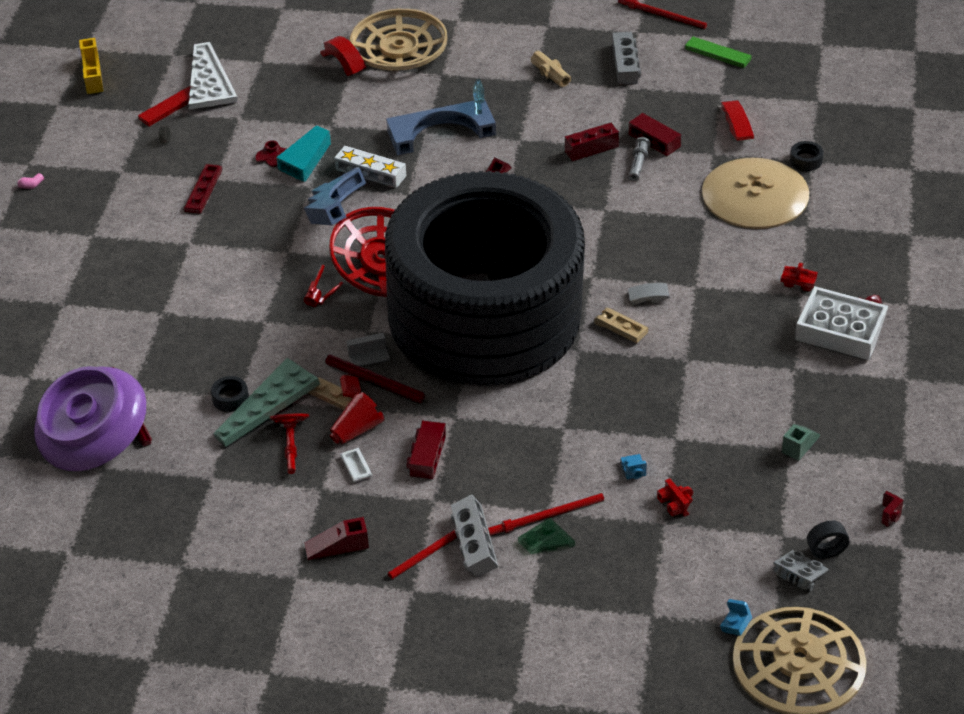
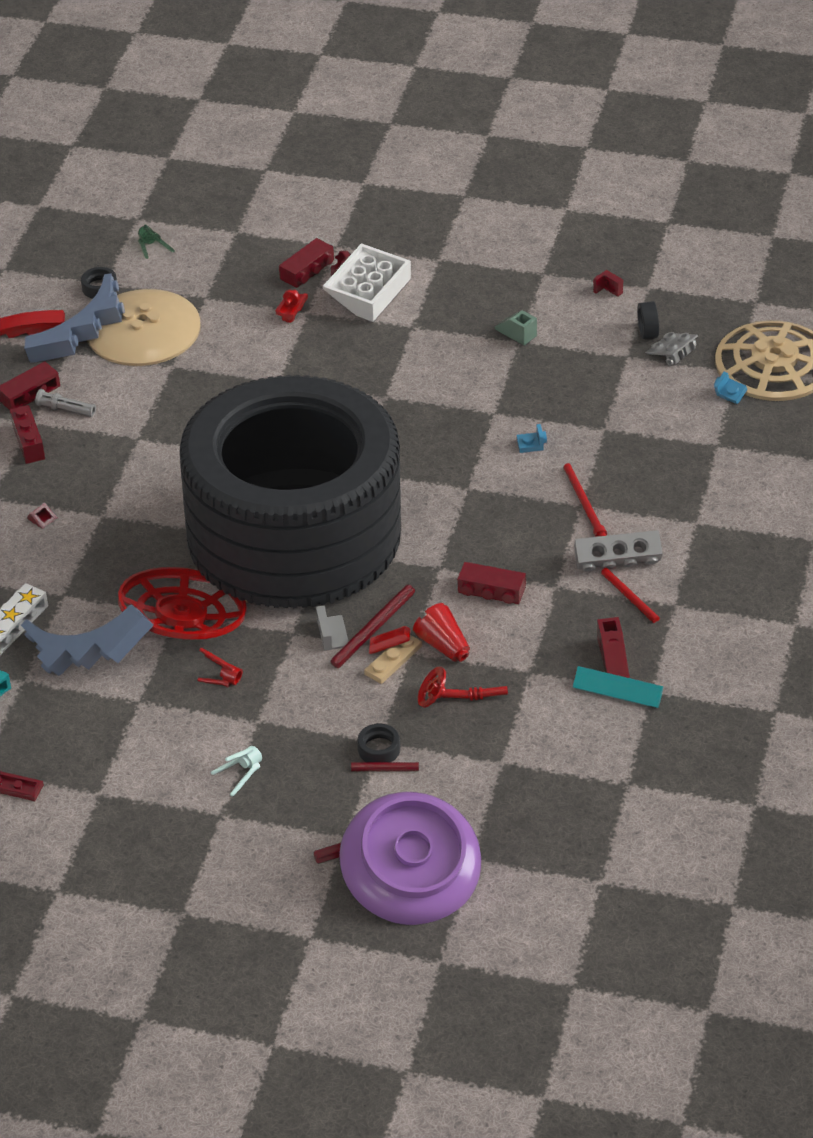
camera: 85 degrees left, 0 degrees up
sand green wing [214,358,320,447] -> none
white tile [340,448,372,483] -> none
clear green wing [518,518,575,554] -> none
red hips [657,478,694,517] -> none
none -> sand blue arch [24,273,125,363]
none -> clear green plant [138,224,175,259]
none -> light aqua plant [211,746,262,796]
none -> dark red brick [279,238,334,288]
none -> dark red bar [351,762,419,771]
none -> teal tile [573,666,664,708]

